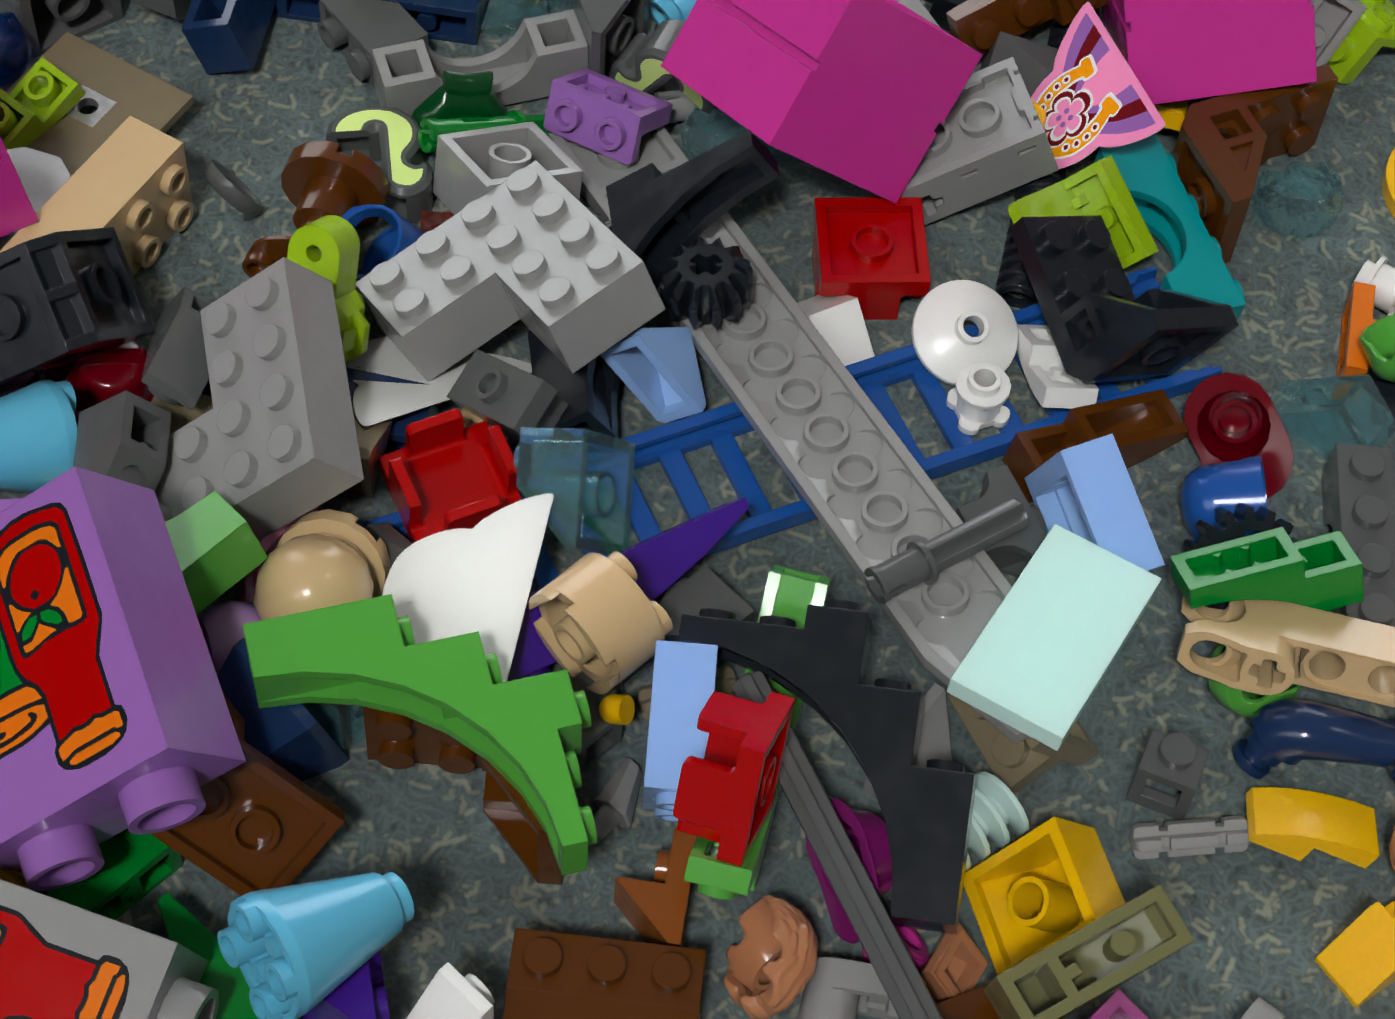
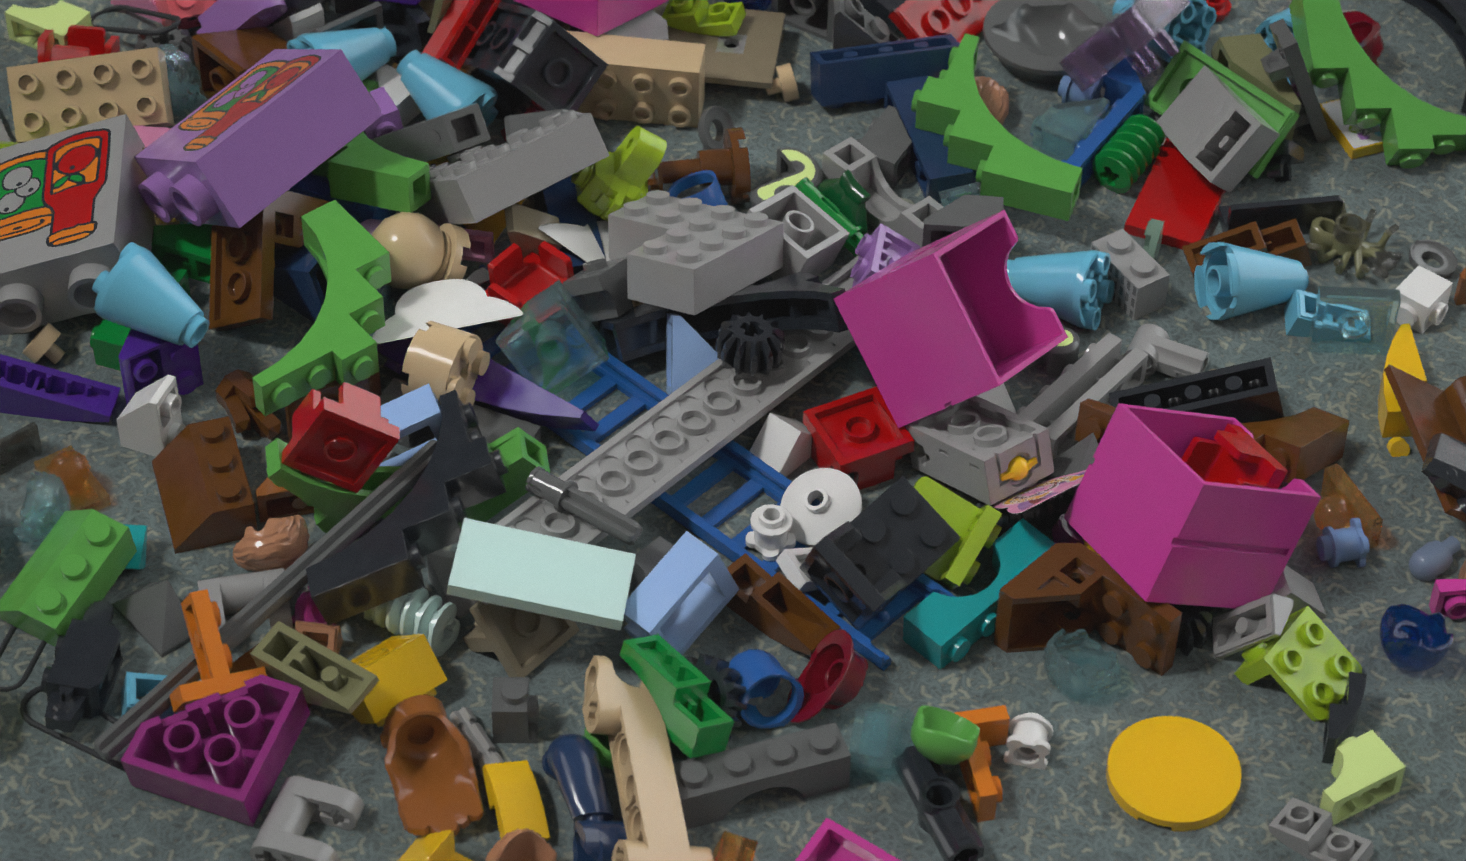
camera: 70 degrees right, 10 degrees down
none -> reddish brown rock [215,369,282,440]
none -> dark orange hair [380,695,484,836]
none -> tan tile [766,63,799,102]

